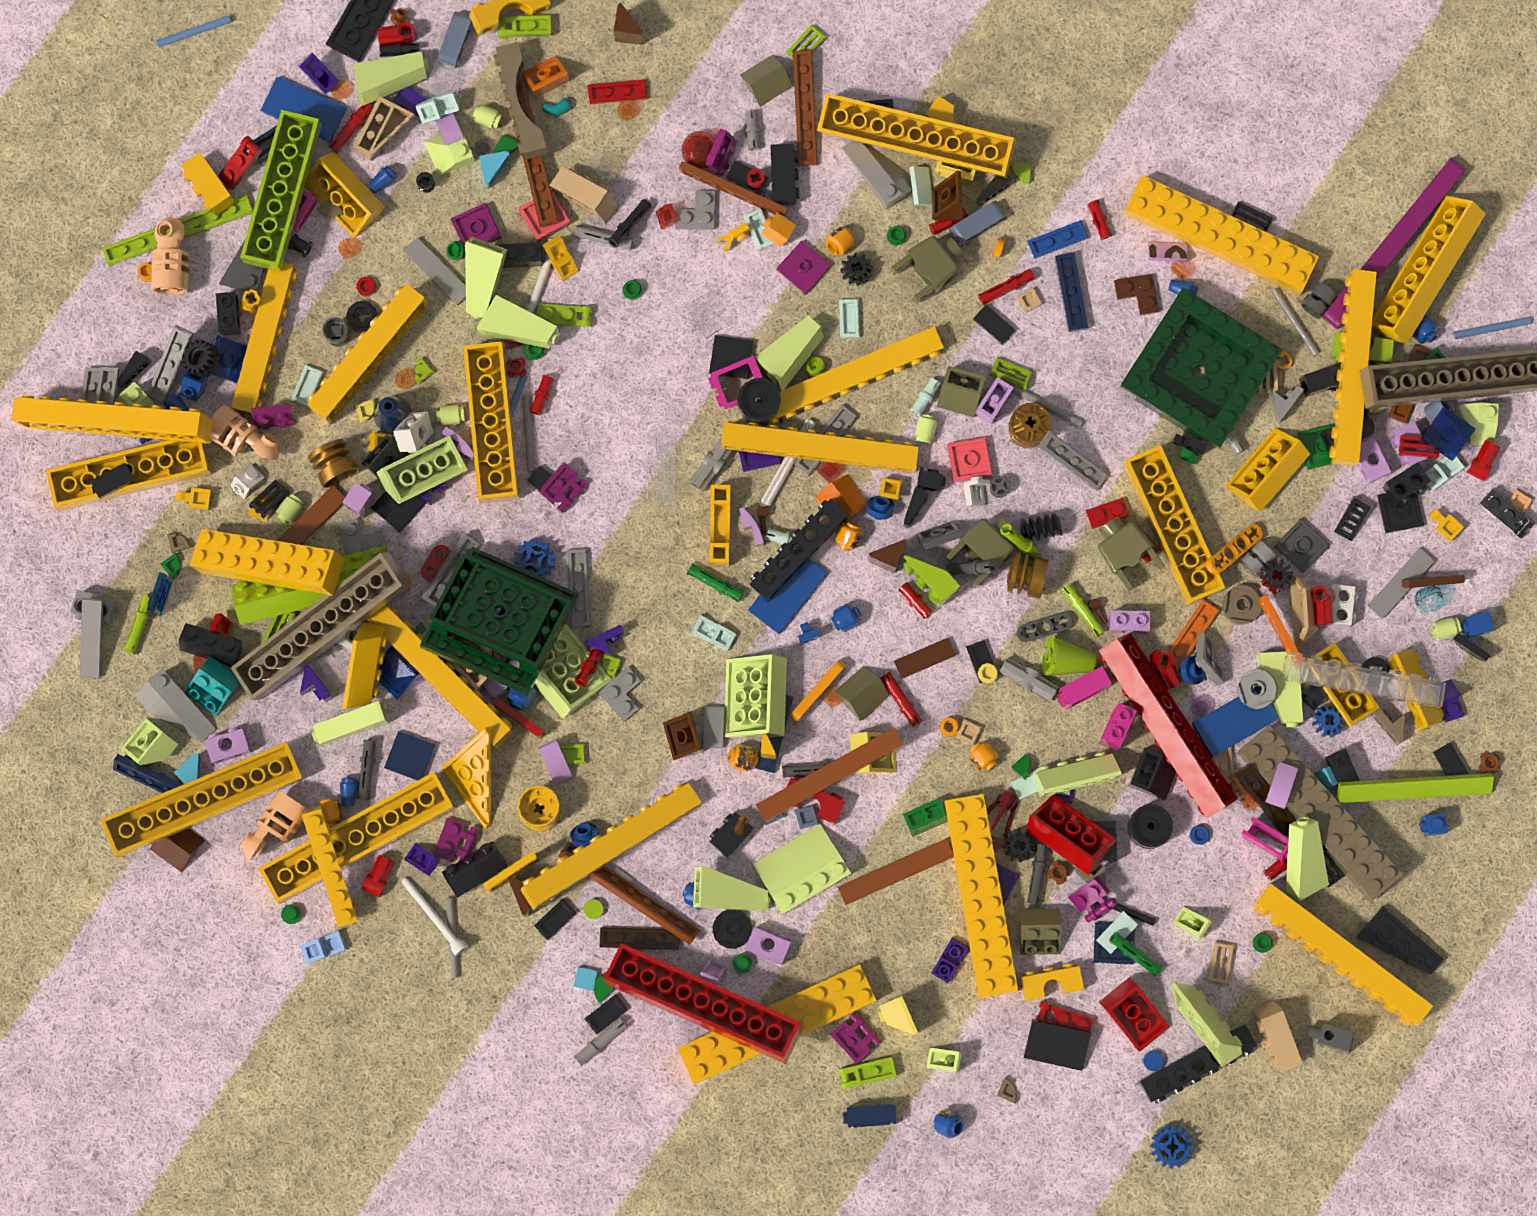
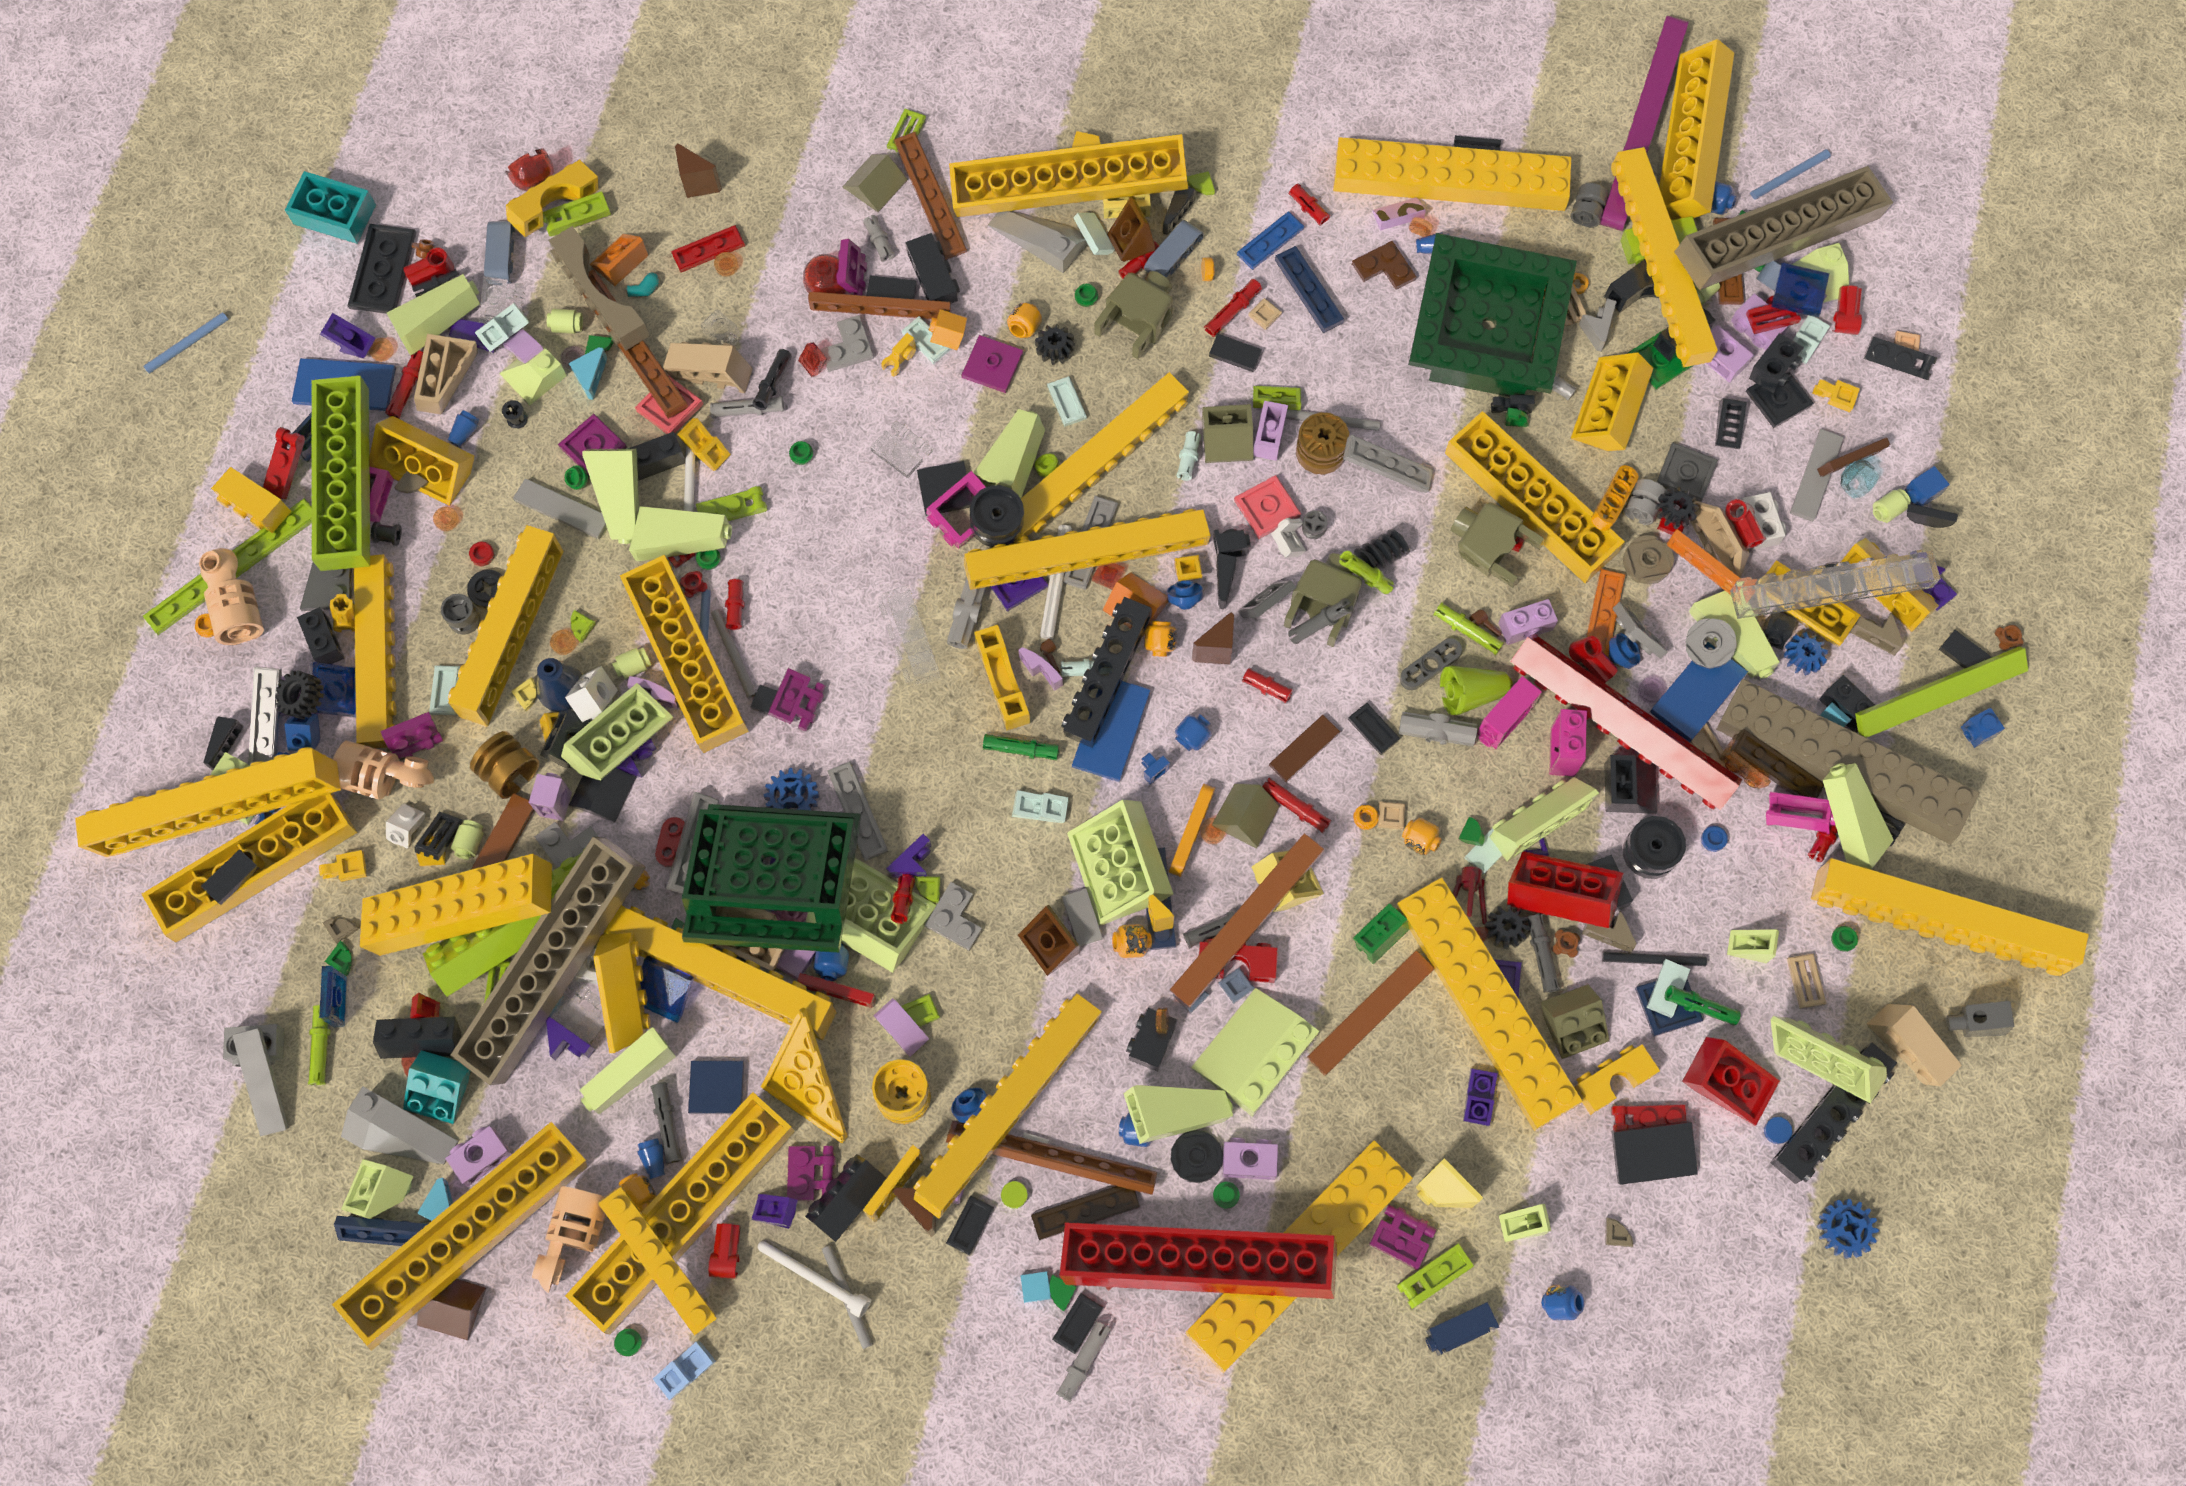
camera: 20 degrees left, 10 degrees down
light grey slope [81,367,120,405] -> none
lavender tile [699,959,727,985] -> none
red bush [747,169,764,188] -> none
lime slope [902,555,960,607] -> none
yellowish green brick [914,414,937,444] -> none
light yellow tile [978,663,998,684] -> none
pearl gold wheel [1006,552,1049,599] -> none
magenta plate [1068,875,1117,923] -> none
red plate [1086,498,1129,529] -> none
lavender slope [1266,762,1298,809] -> none
light grey bar [1271,288,1319,356] -> none
black wing [1356,906,1444,974] -> none

